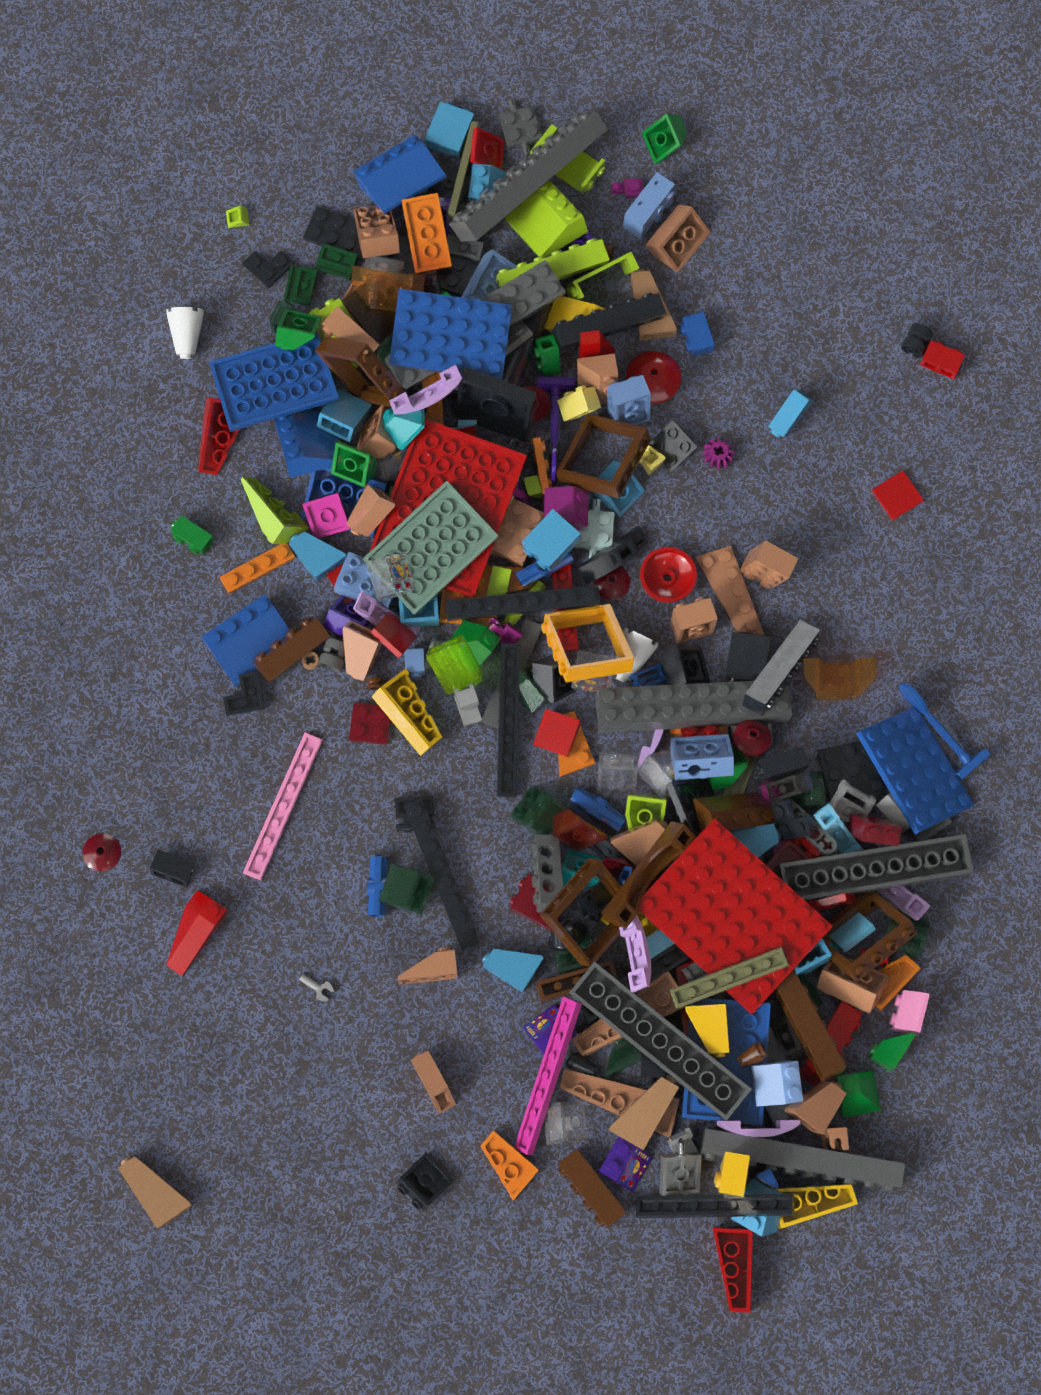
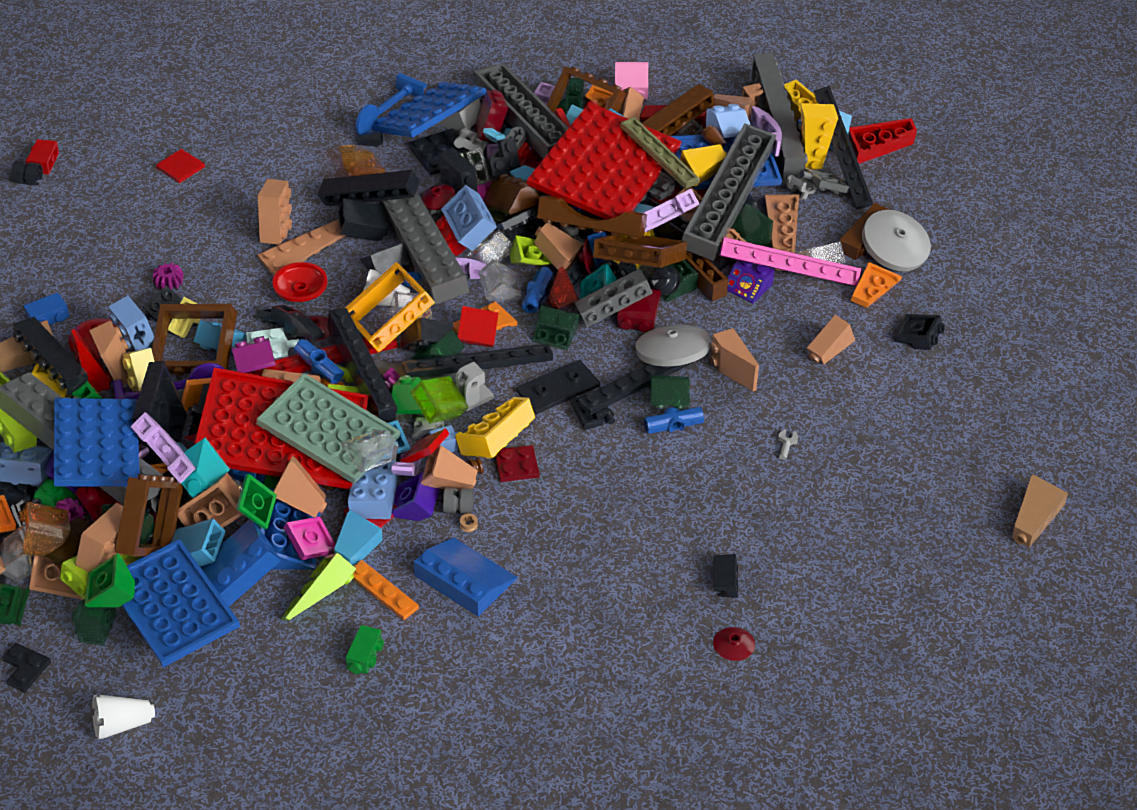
camera: 105 degrees left, 30 degrees down
red wedge [166,891,229,976] -> none
red wedge [198,397,240,475] -> none
black plate [223,671,265,717] -> none
bright pink tile [243,732,323,881] -> none
reddish brown brick [252,616,330,682] -> none
dark green plate [284,265,318,306] -> none
dark azure slope [482,949,544,993] -> none
dark azure brick [521,509,582,571] -> none
dark purple slope [599,1136,653,1192] -> none
medium nougat slope [609,1075,679,1150] -> none
nougat brick [670,597,718,644] -> none
dark azure slope [768,389,814,438] -> none
green slope [869,1033,916,1072] -> none
none -> black cone [357,130,383,147]
none -> black plate [516,360,600,414]
none -> light grey dish [636,325,711,366]
none -> light grey dish [862,210,931,271]

